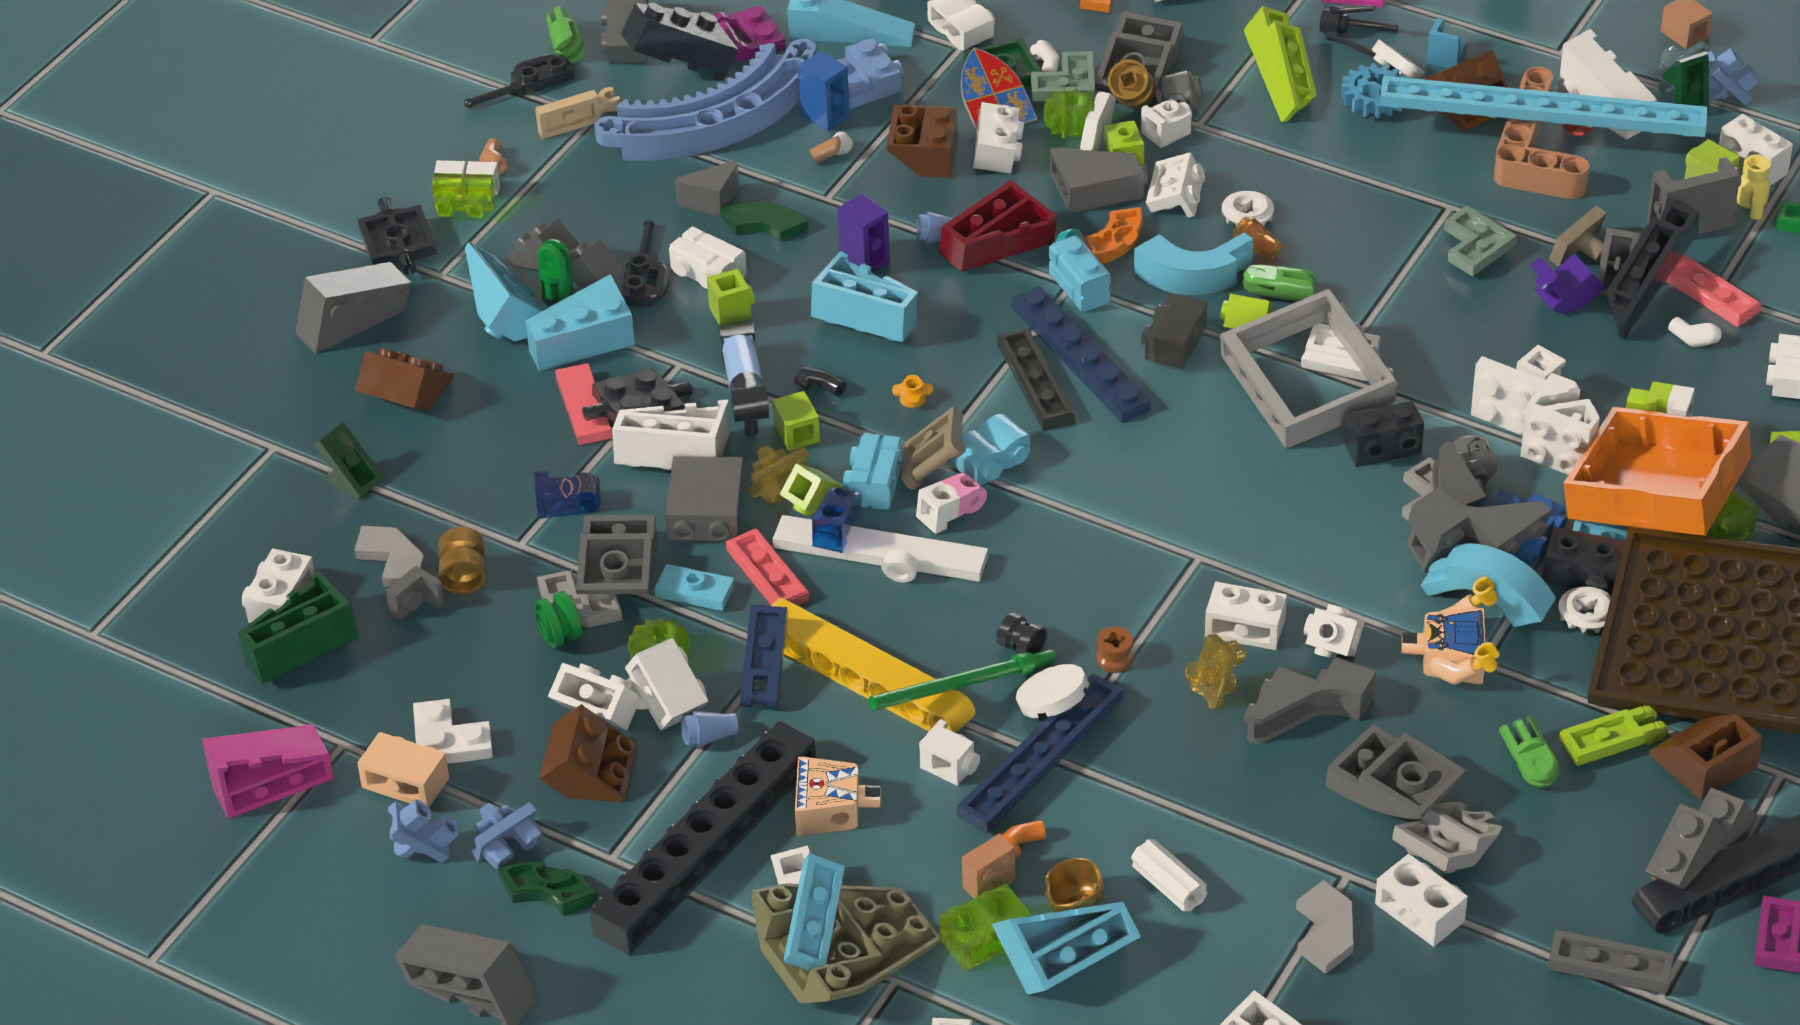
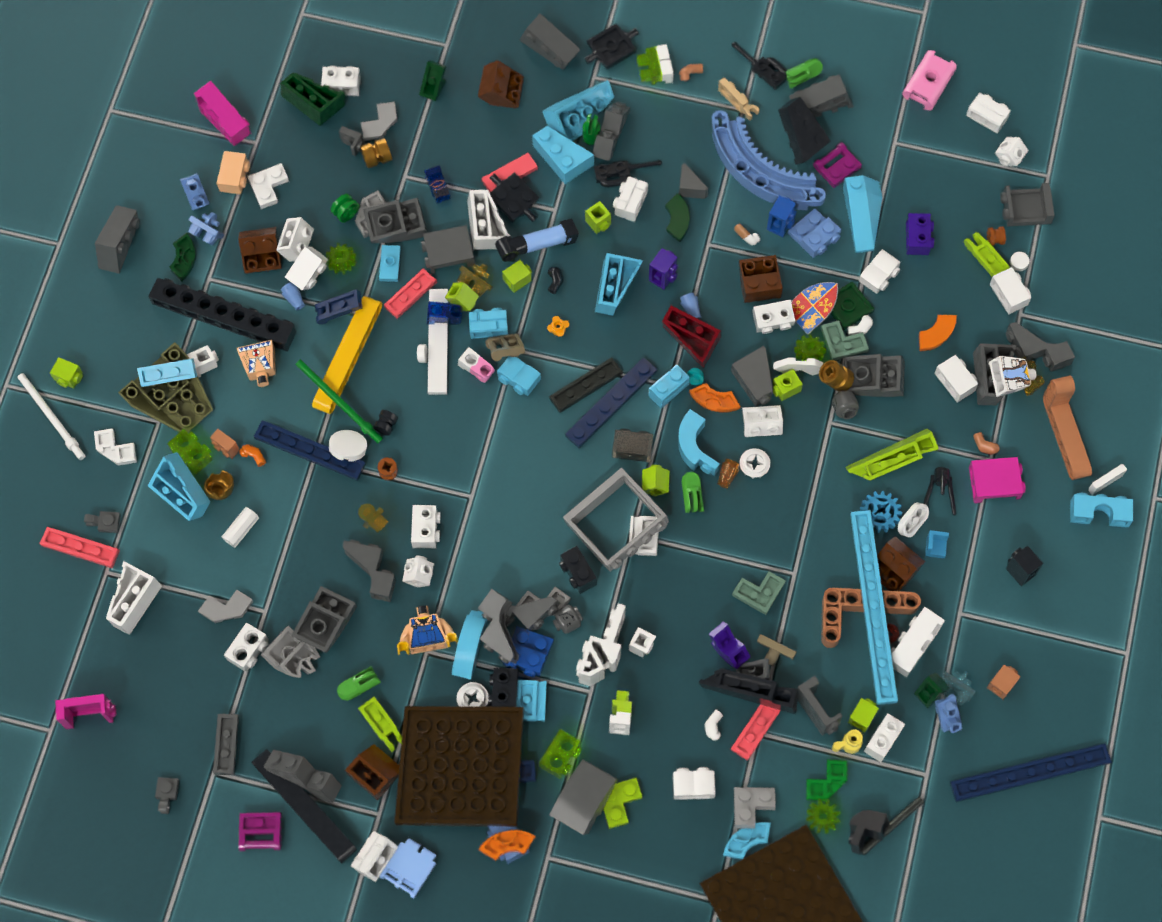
camera: 75 degrees right, 25 degrees up
white brick [919,719,980,786] -> none
white brick [1141,98,1192,148] -> none
orange tile [1563,407,1752,536] -> none

